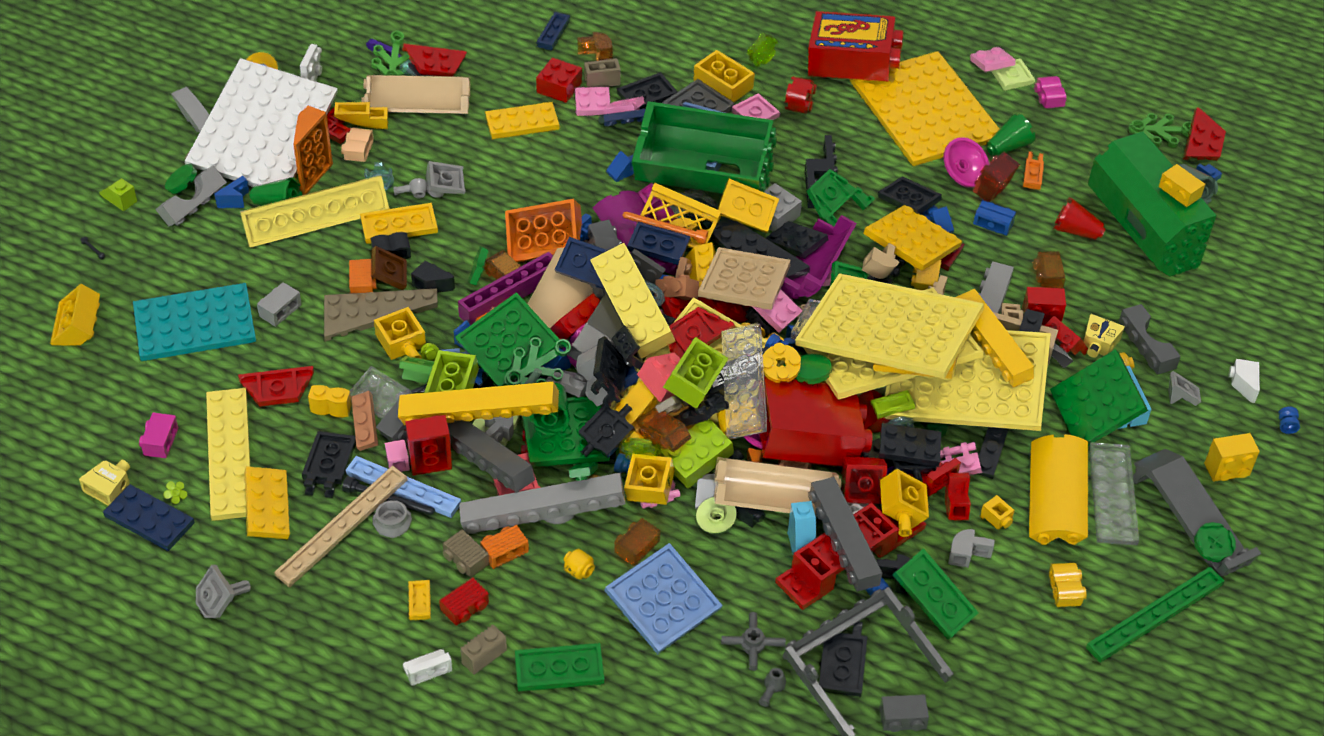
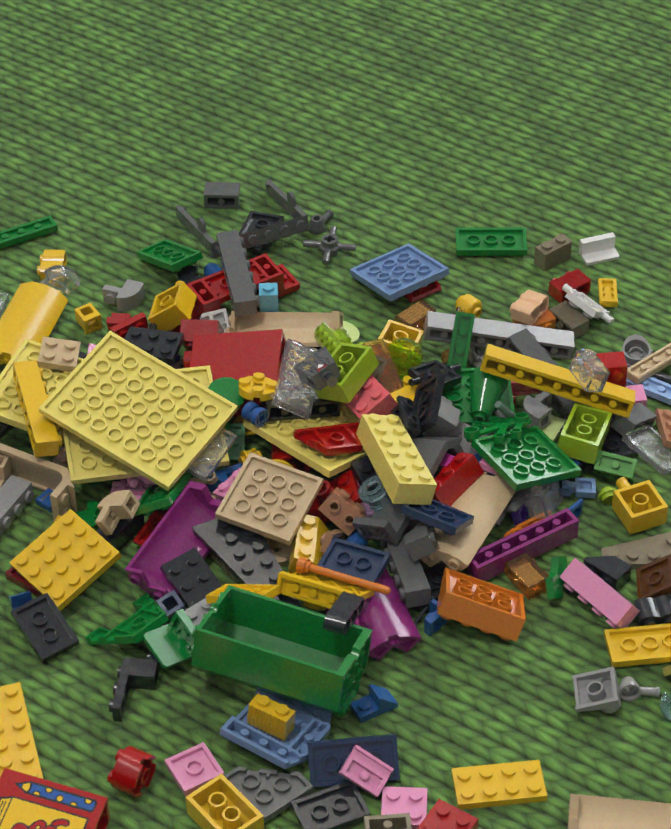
camera: 170 degrees left, 5 degrees down
none -> tan plate [38,337,81,372]
none -> clear brick [40,265,81,295]
none -> green bracket [143,609,195,669]
none -> dark blue brick [156,590,186,624]
none -> dark grey torso [294,346,341,390]
none -> lime bracket [314,322,353,355]
none -> black beam [323,591,365,636]
none -> light nougat brick [510,289,549,325]
none -> bright pink brick [560,558,640,629]
none -> white plate [562,284,615,325]
none -> clear brick [569,349,610,392]

